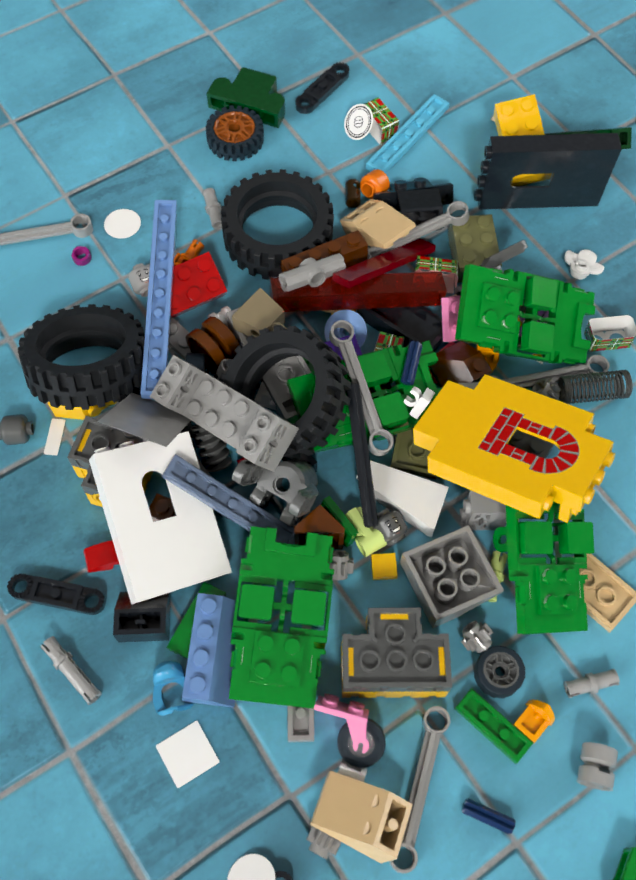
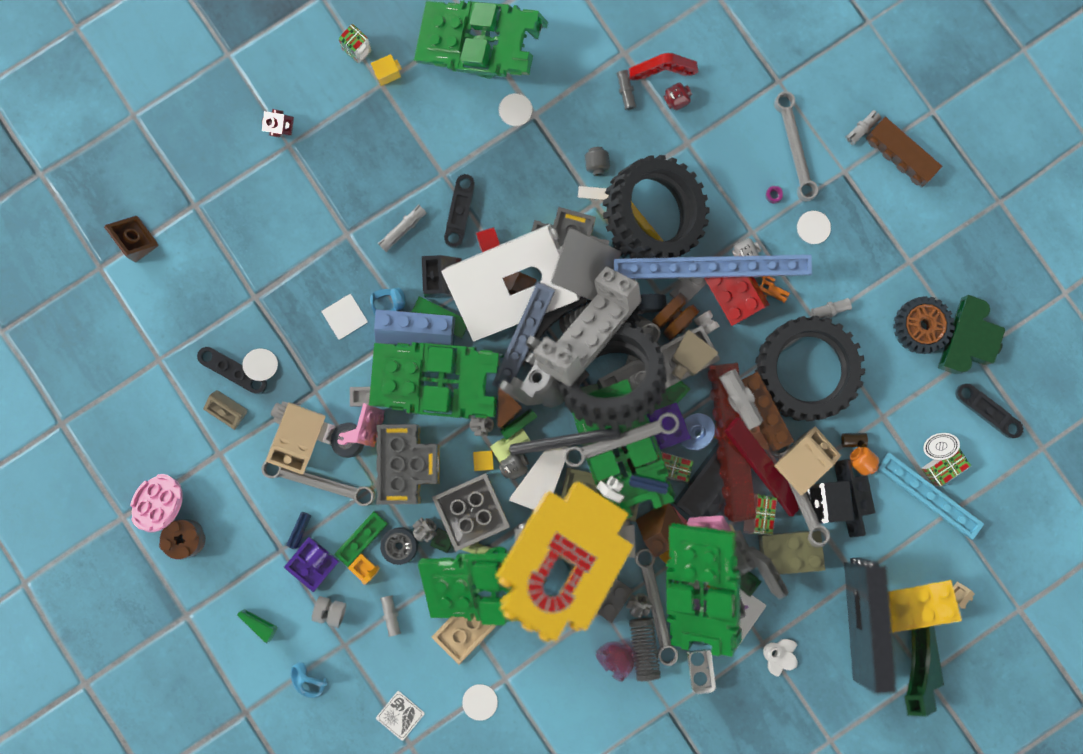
camera: 90 degrees right, 20 degrees up
none -> dark purple plate [283,537,340,592]
none -> dark green tile [430,528,452,553]
none -> clear pink cylinder [596,641,634,682]
none -> light grey pin [846,110,881,145]
none -> reddish brown brick [865,116,942,187]

